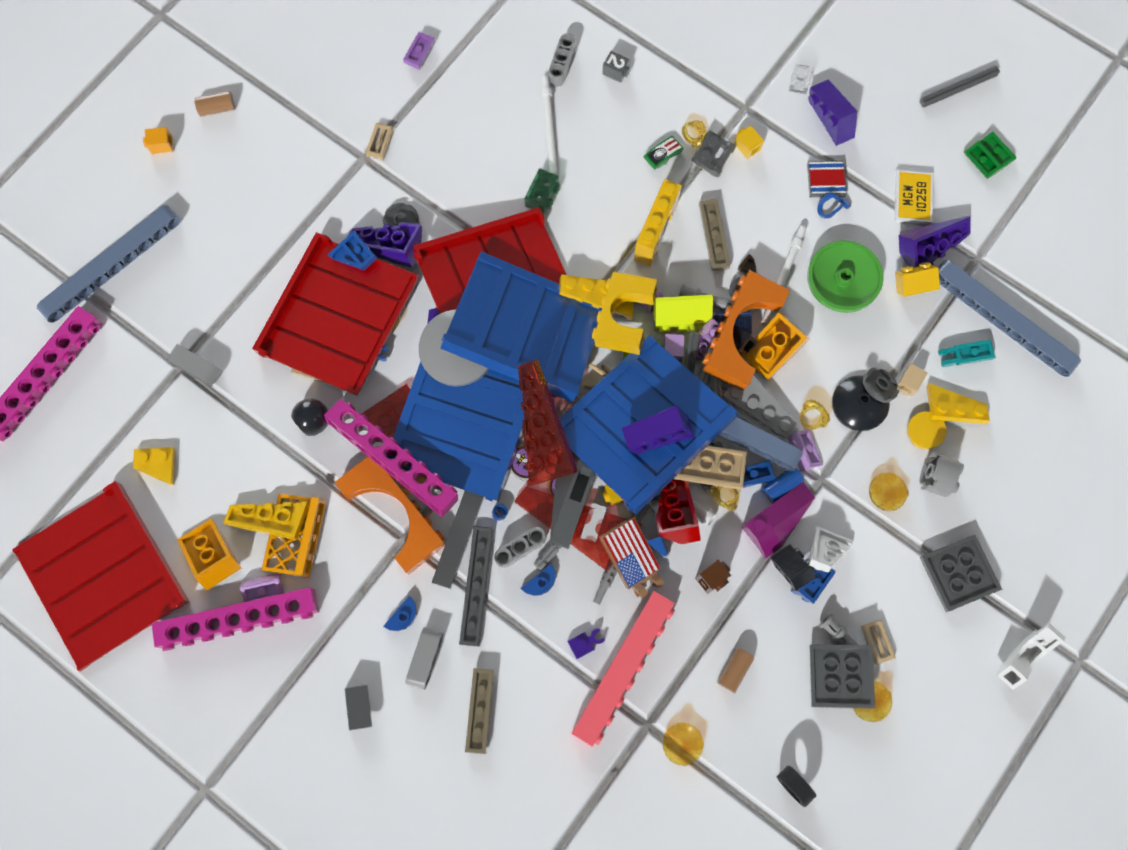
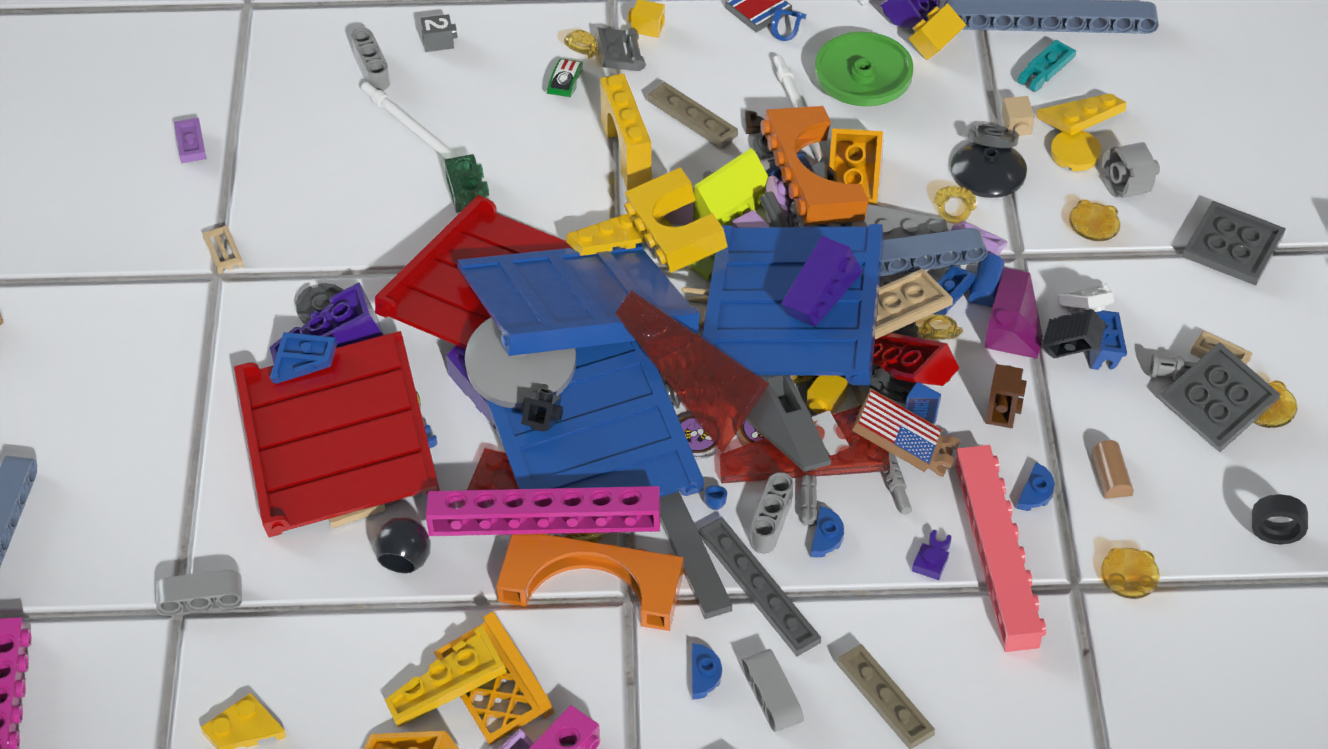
camera: 40 degrees left, 25 degrees down
none -> black brick [521,388,564,431]
none -> blue plate [1016,462,1055,511]

